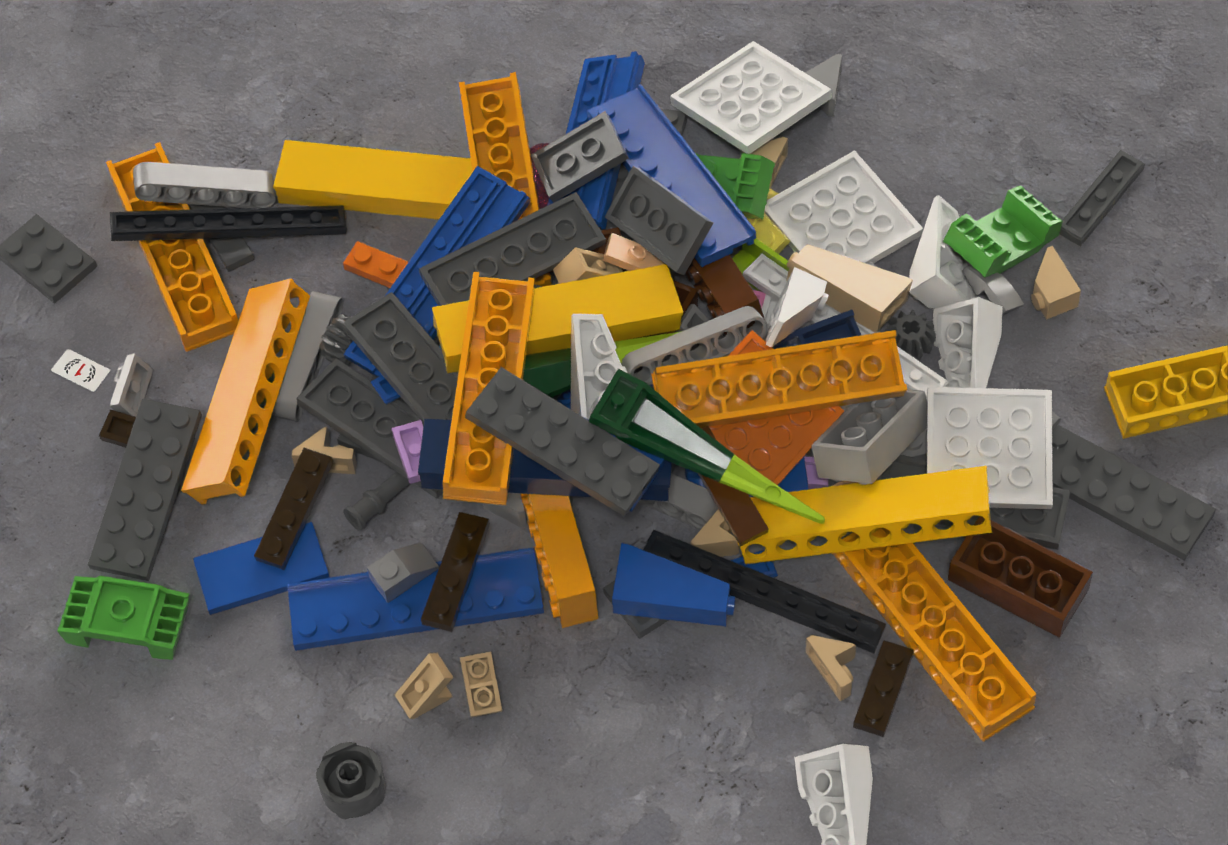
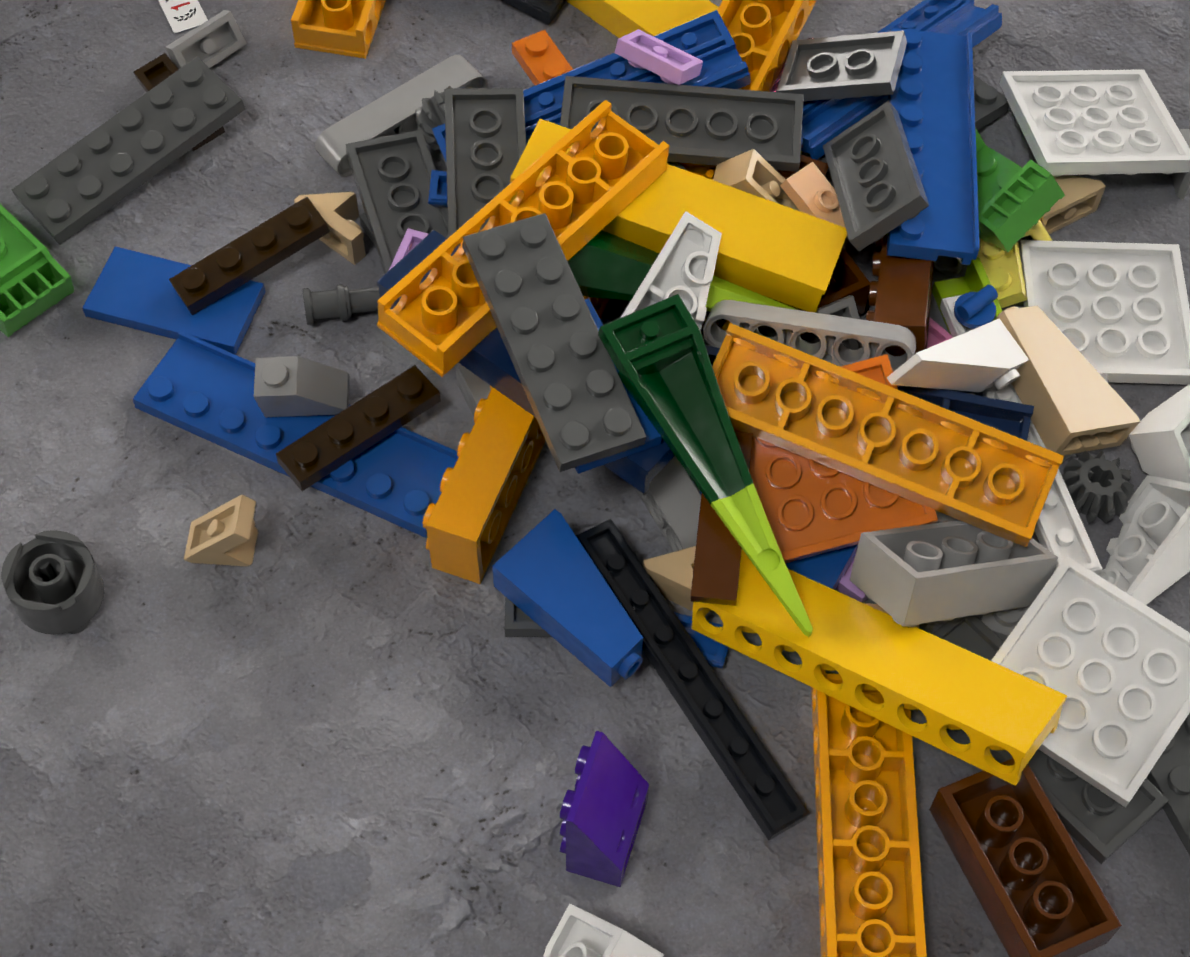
camera: 30 degrees right, 0 degrees up
light orange tile [181,278,310,505] -> none
tan slope [460,652,502,718] -> none
tan slope [806,635,856,701] -> none
dark brown plate [853,640,914,737] -> none
none -> dark purple slope [559,731,649,887]
none -> lavender plate [615,29,703,85]
none -> blue plate [954,285,998,329]

